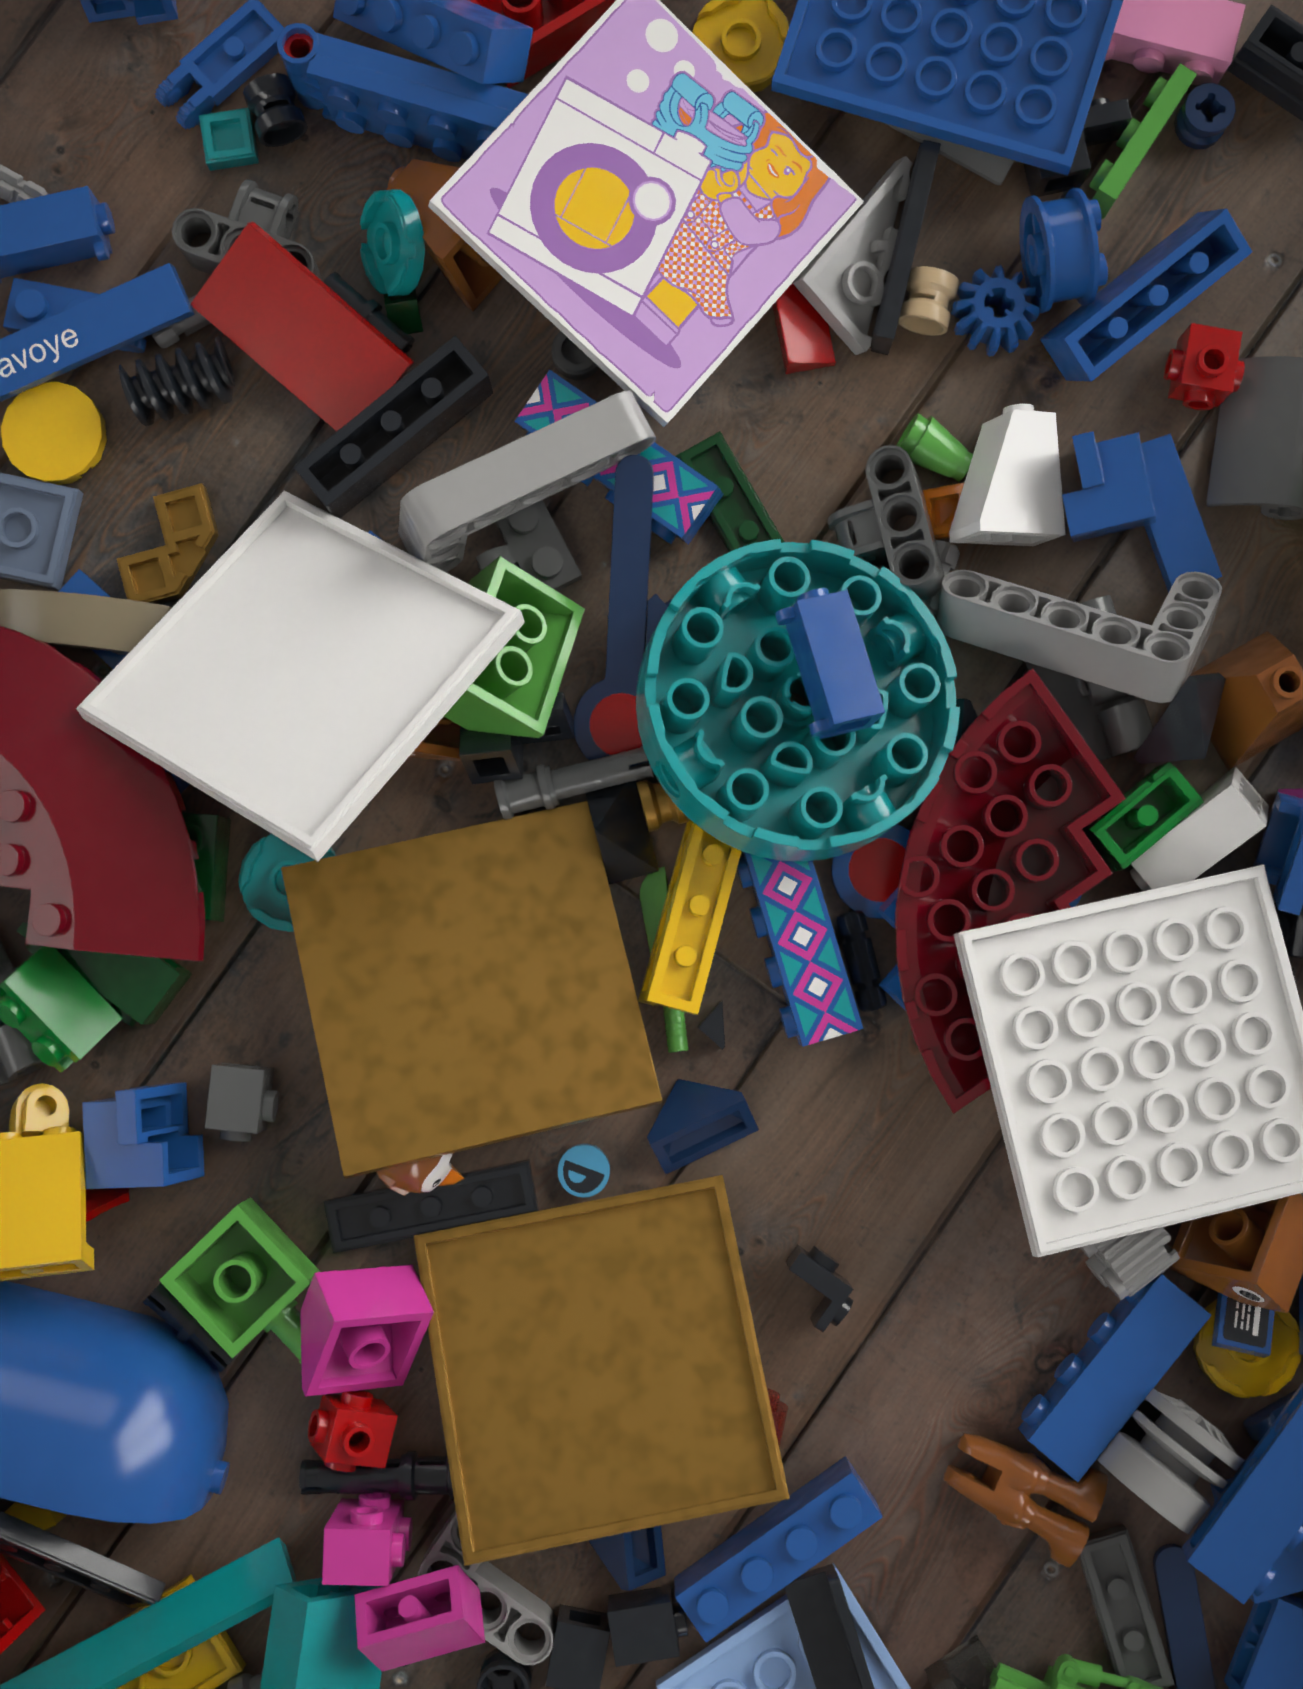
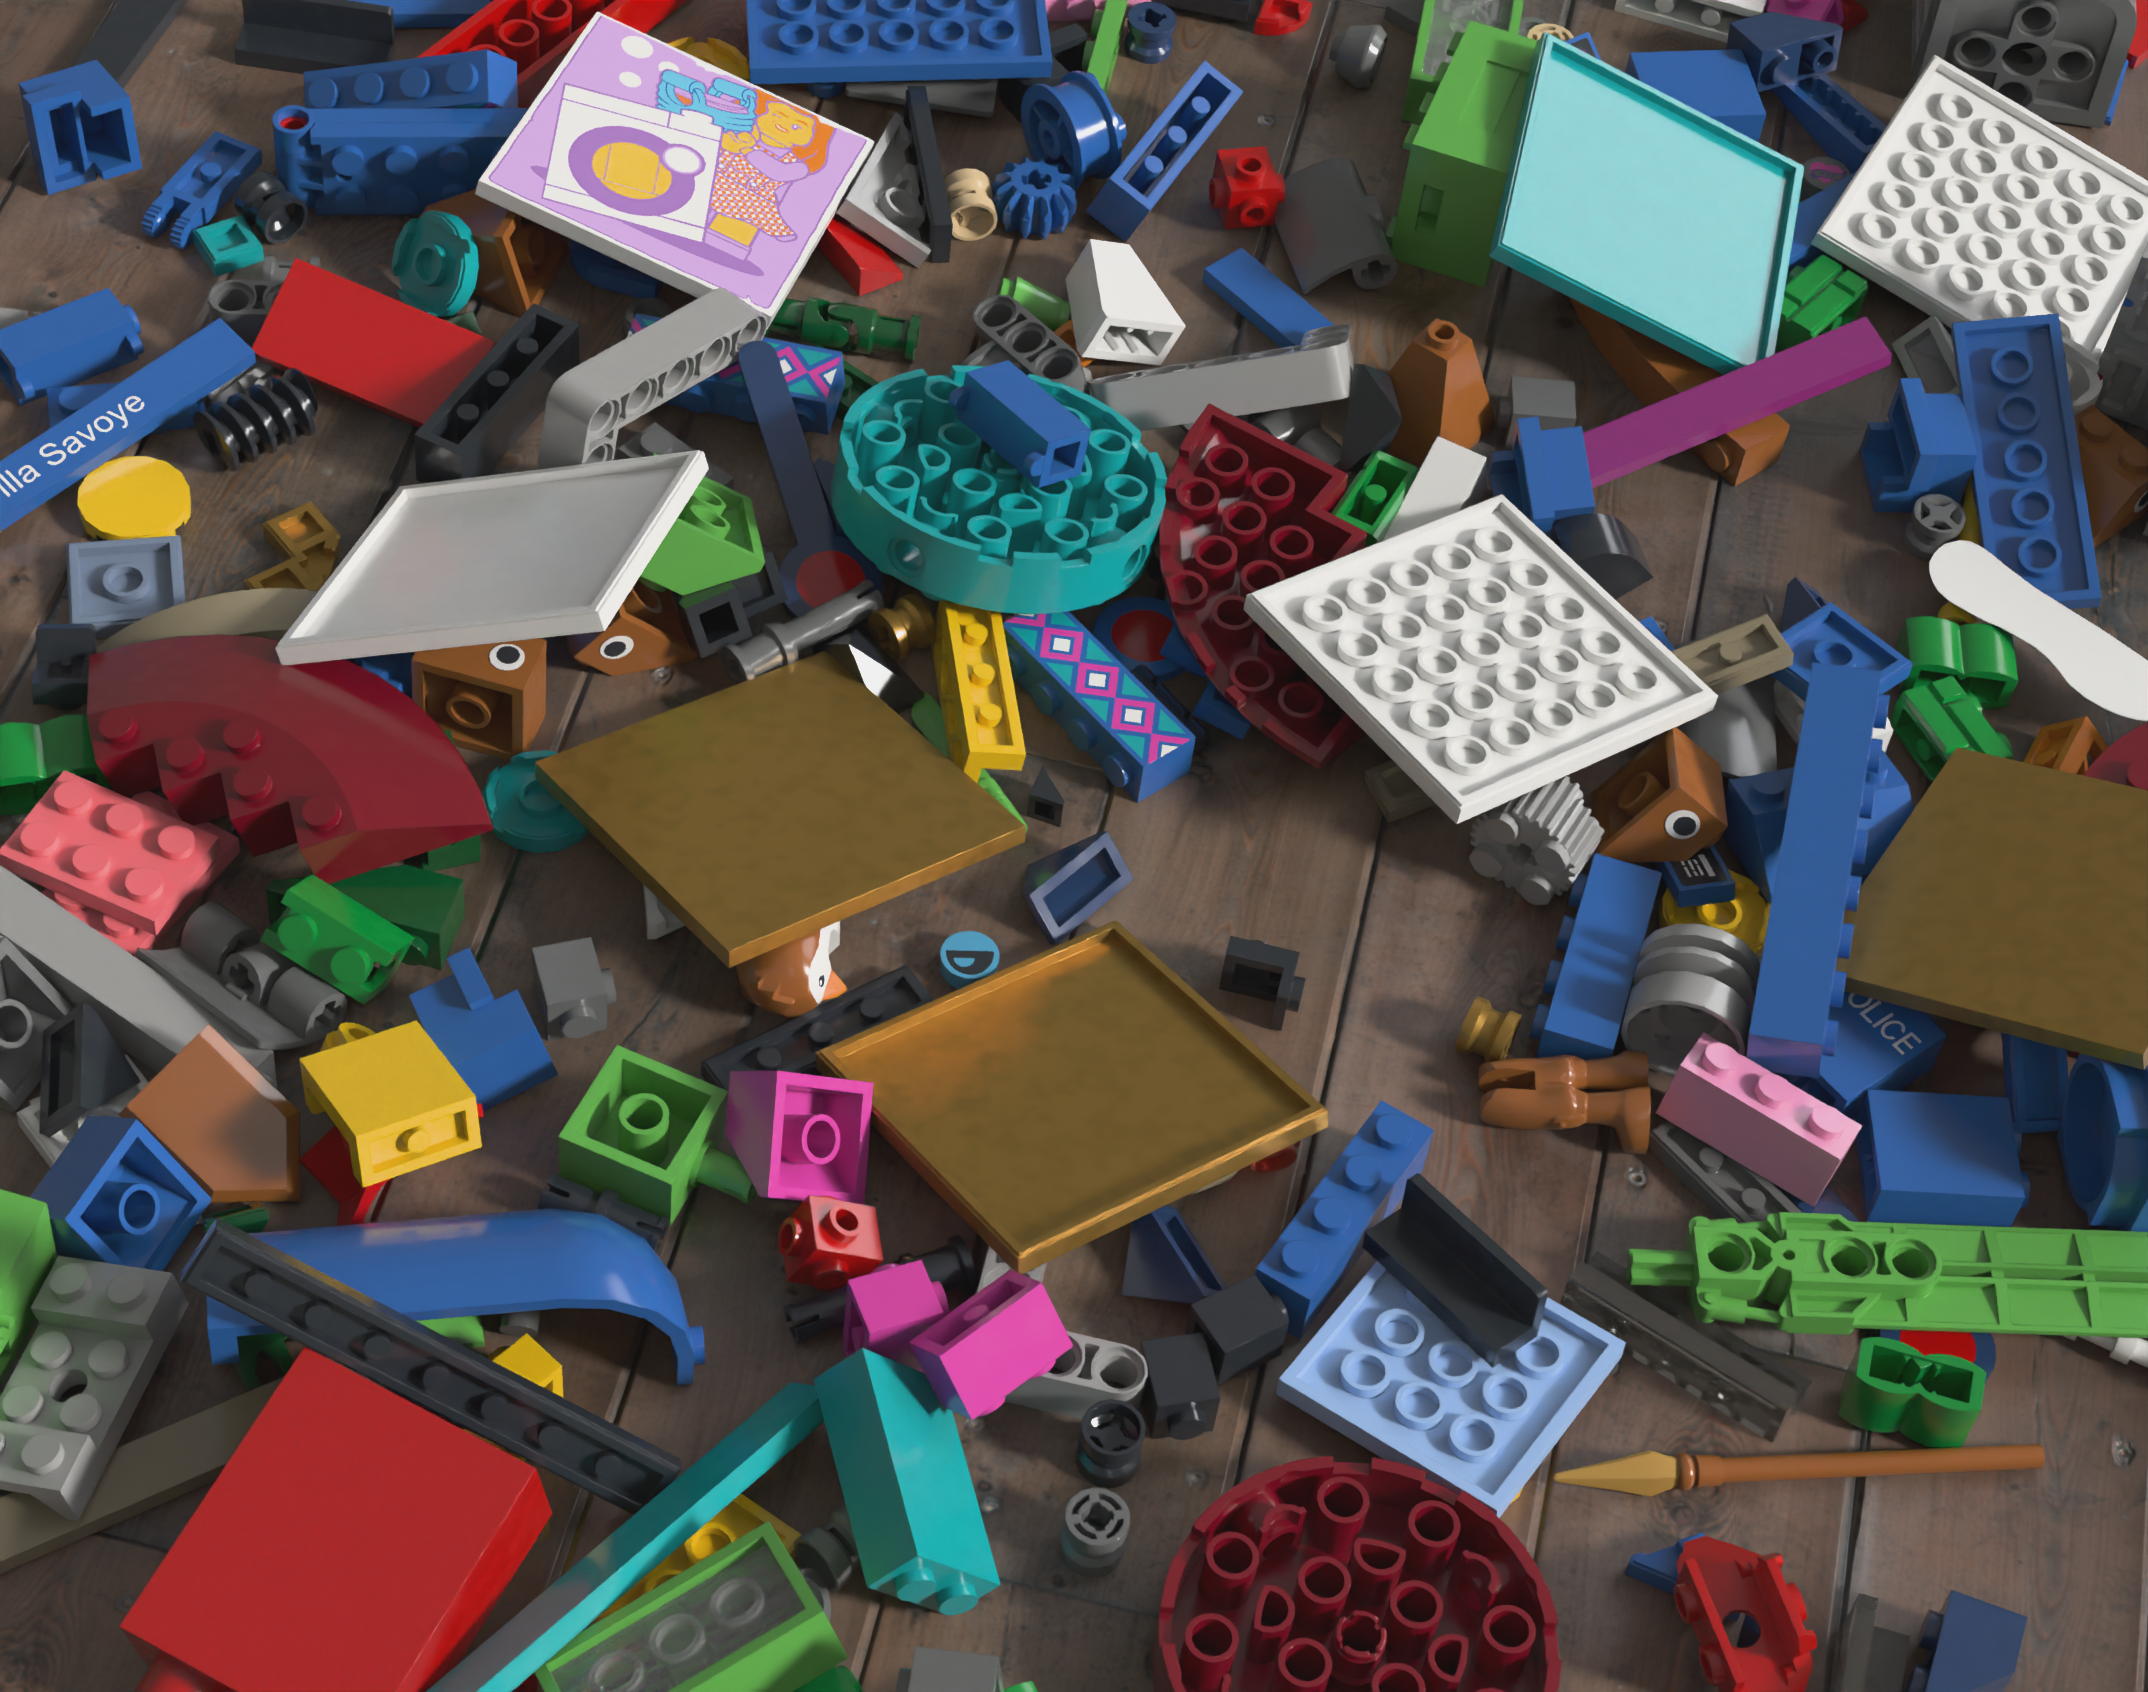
camera: 30 degrees left, 35 degrees down
blue plate [1062,431,1156,542] -> none
none -> dark green piece [764,297,921,362]
none -> pearl gold wheel [1454,996,1522,1063]
none -> bright pink brick [1656,1032,1862,1207]

